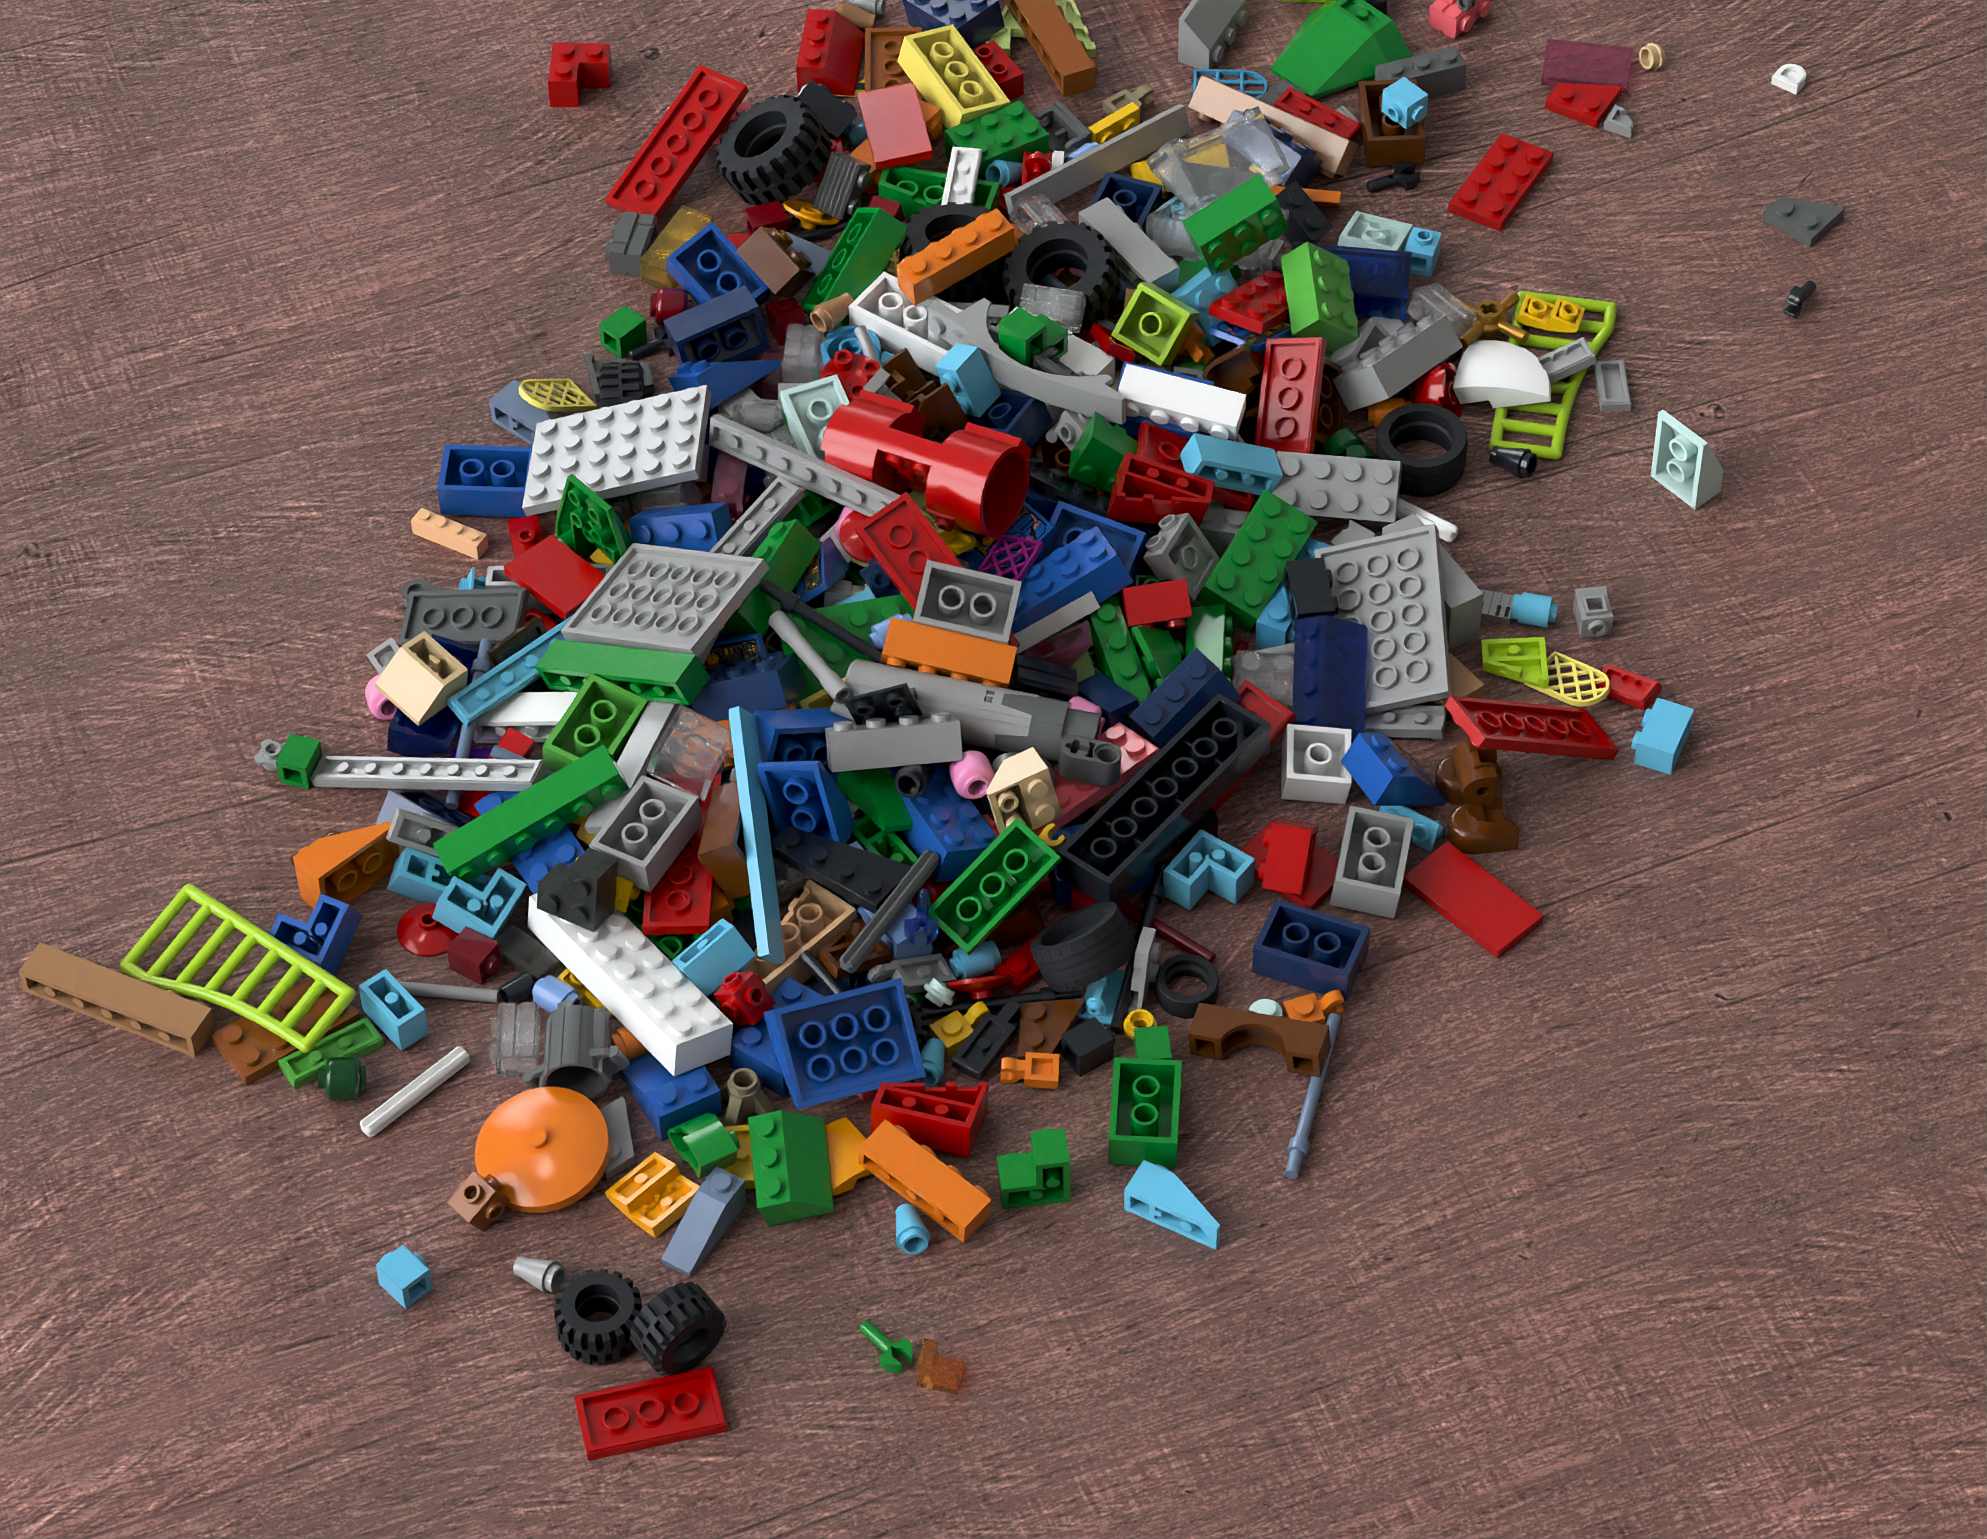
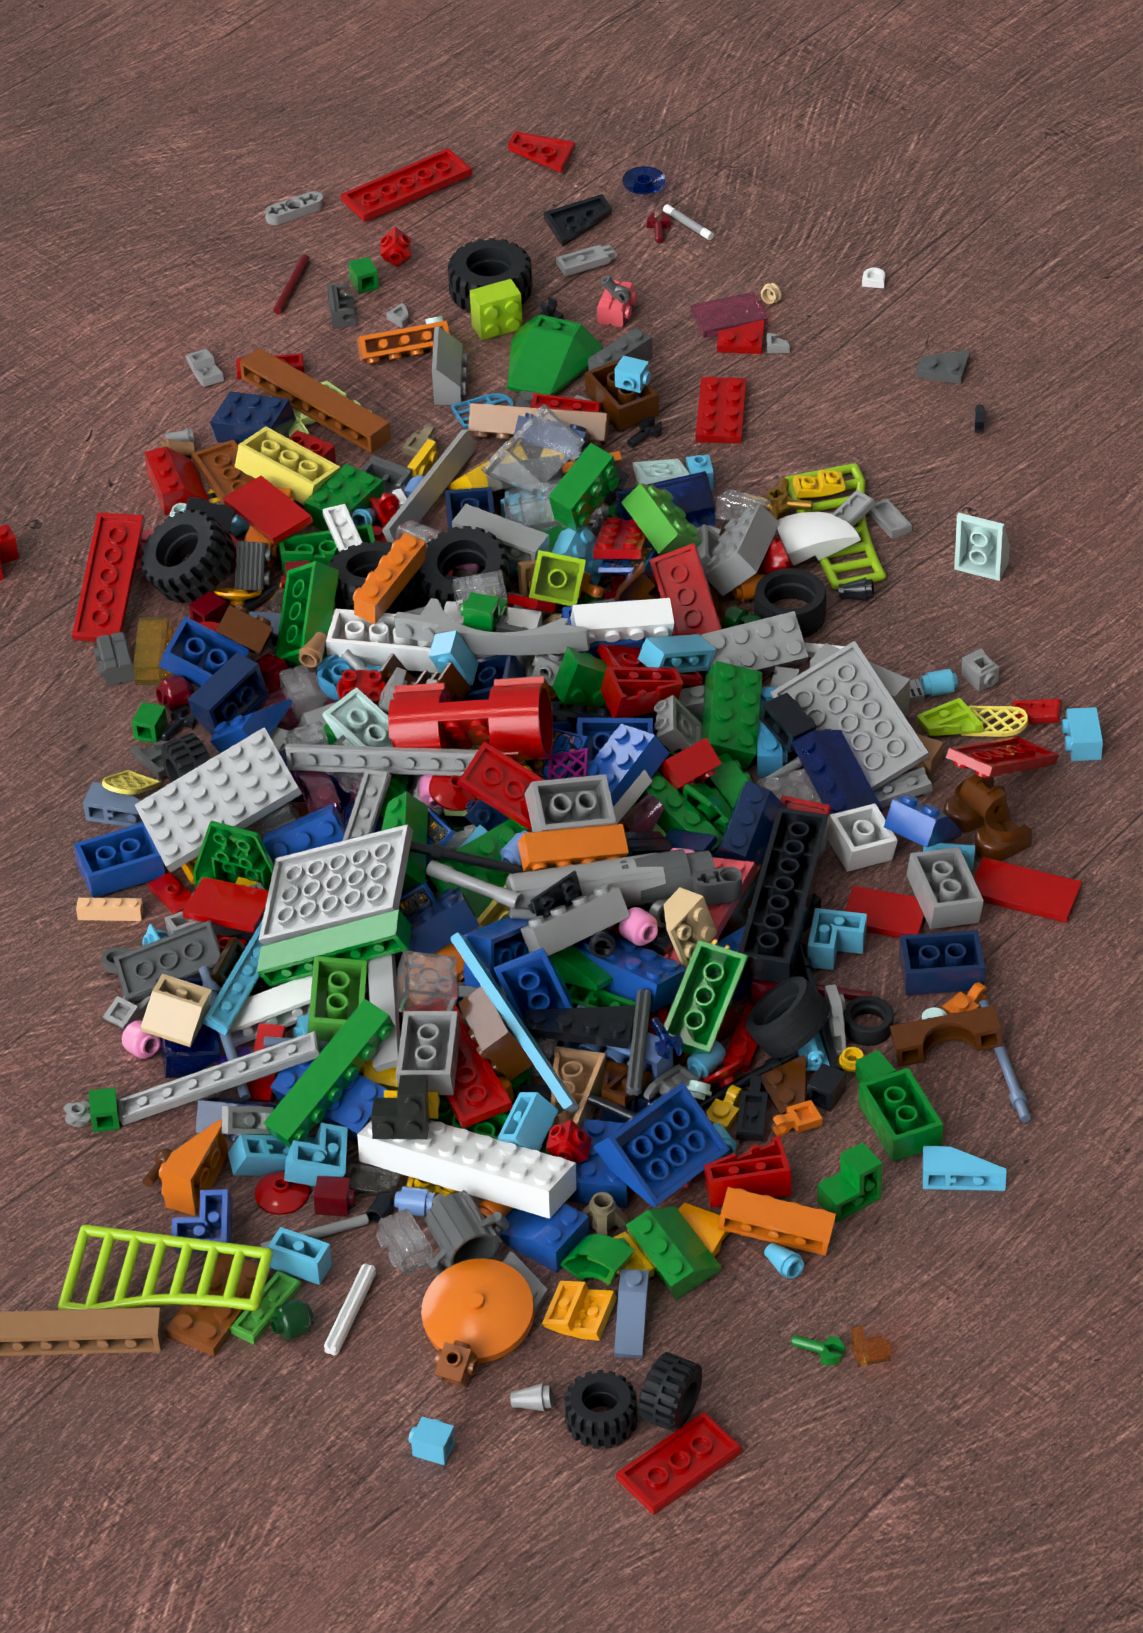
camera: 25 degrees left, 5 degrees down
red brick [1258,818,1318,895] -> none

